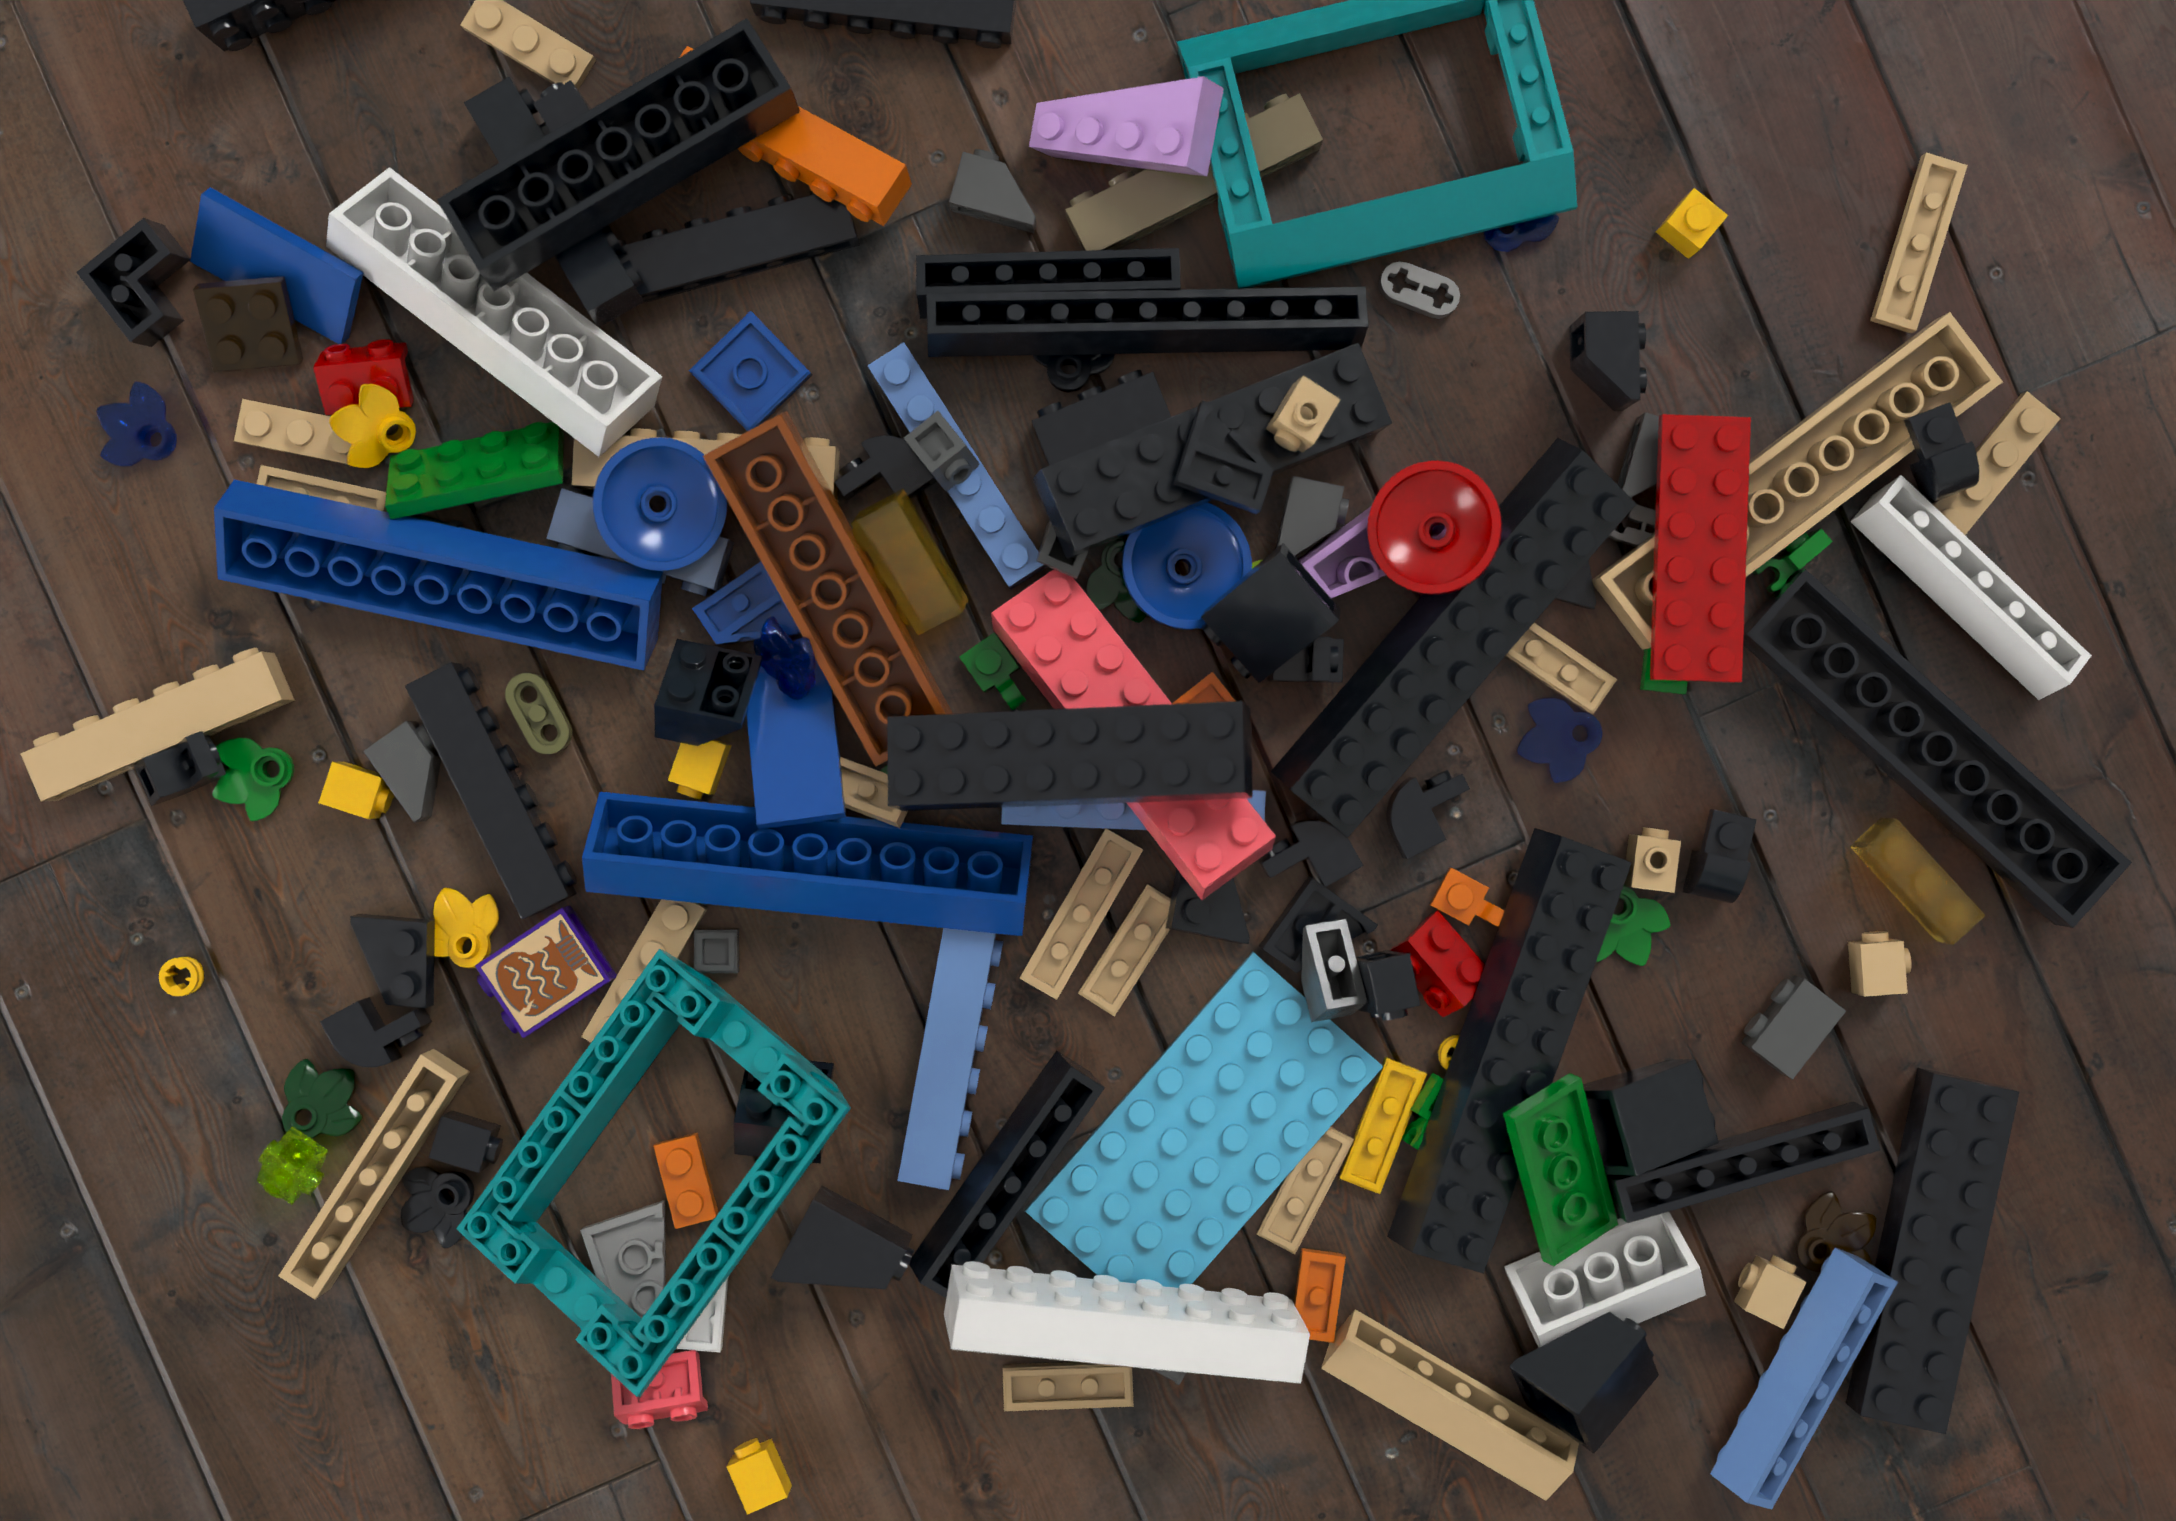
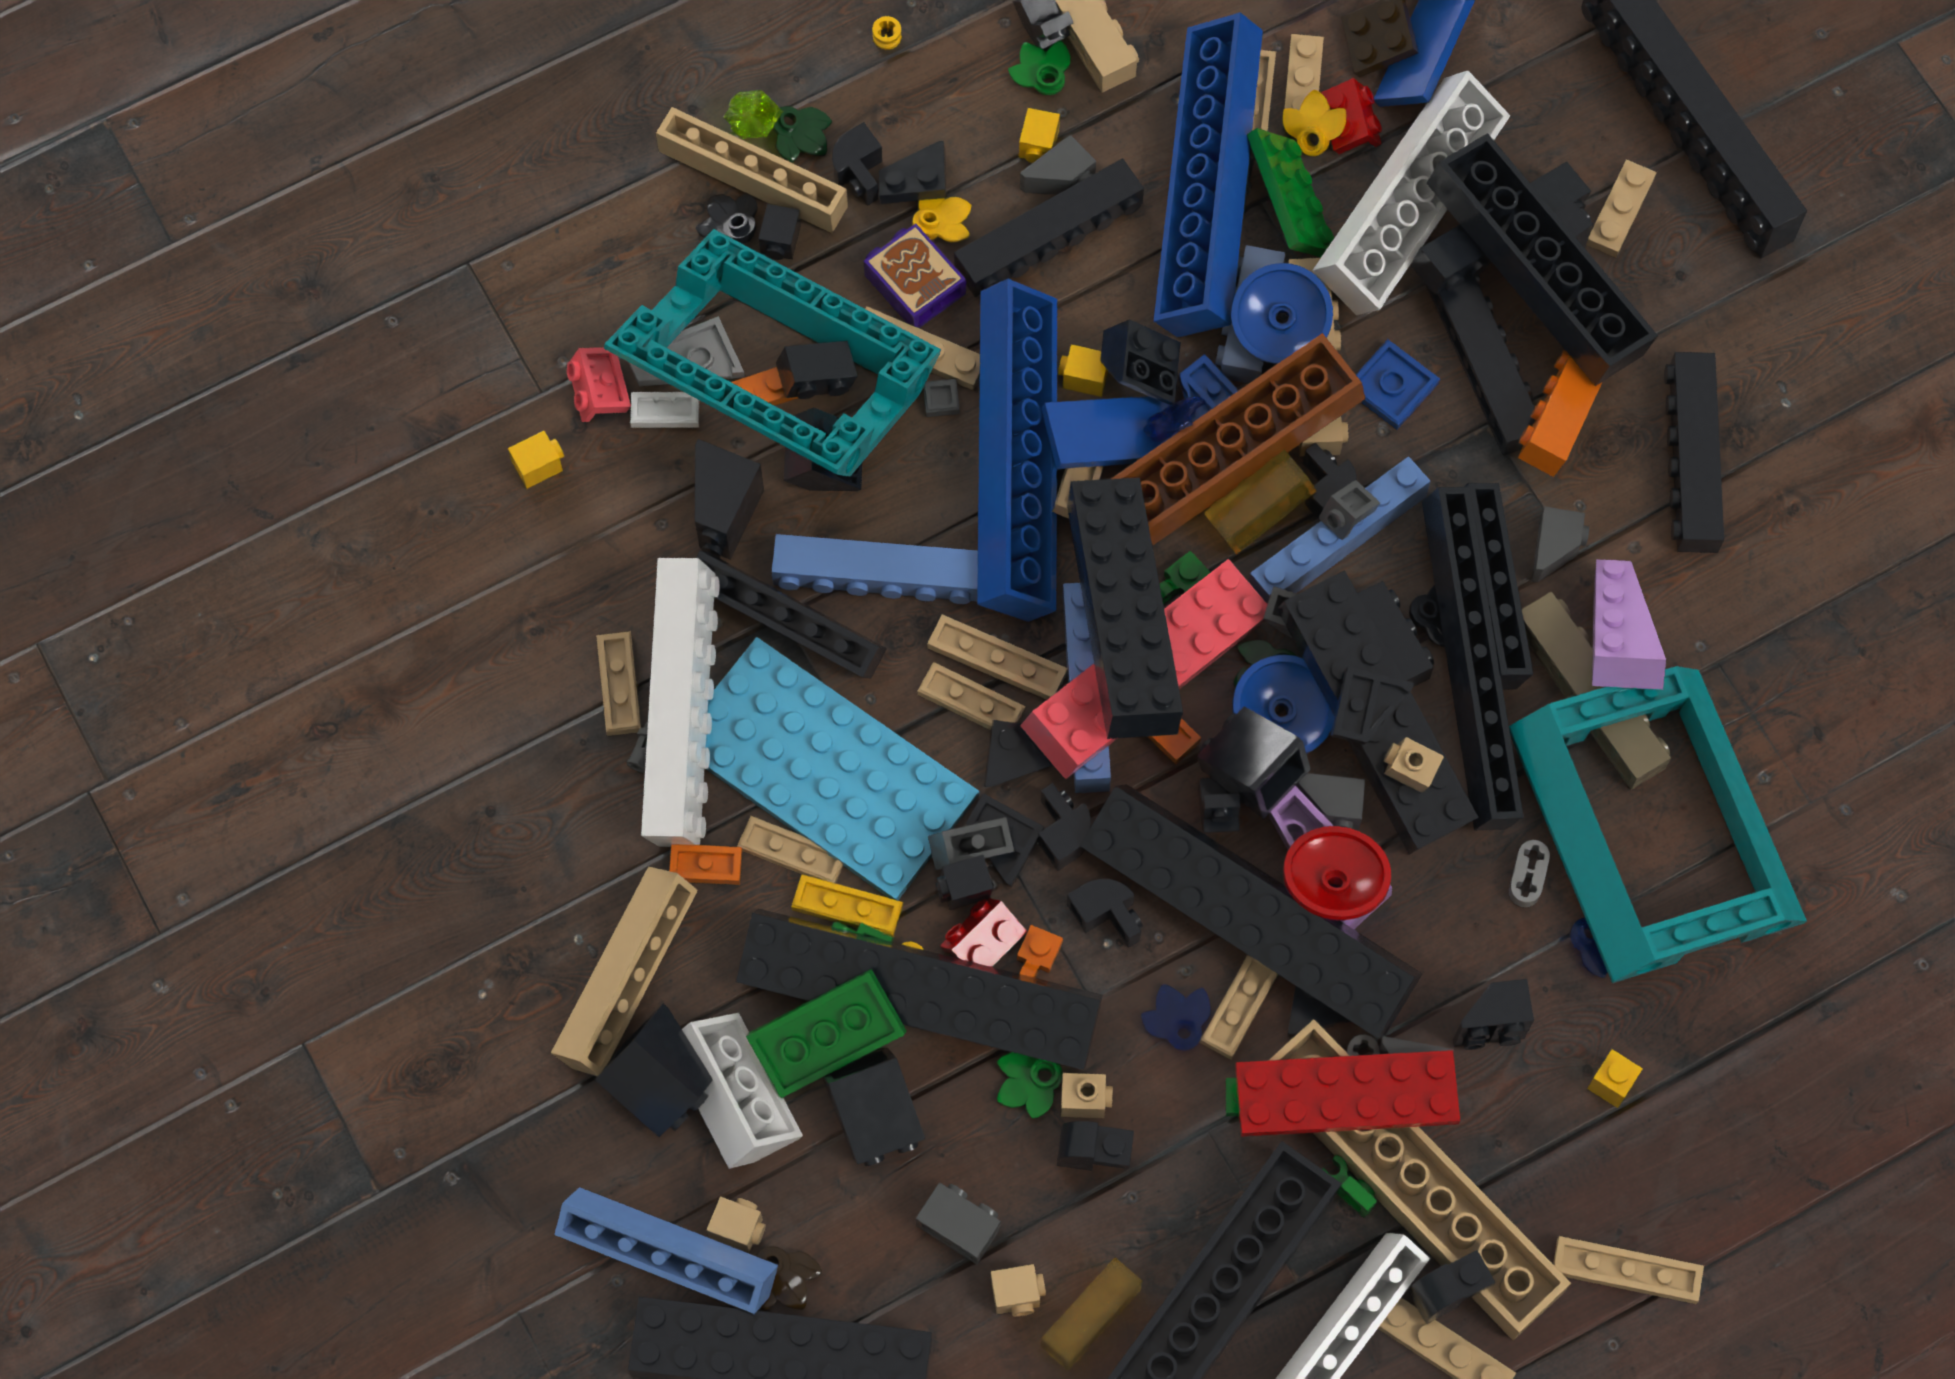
camera: 85 degrees right, 20 degrees down
olive plate [505,673,572,754] -> none
black brick [1606,1102,1880,1223] -> none
none -> black brick [776,341,858,399]

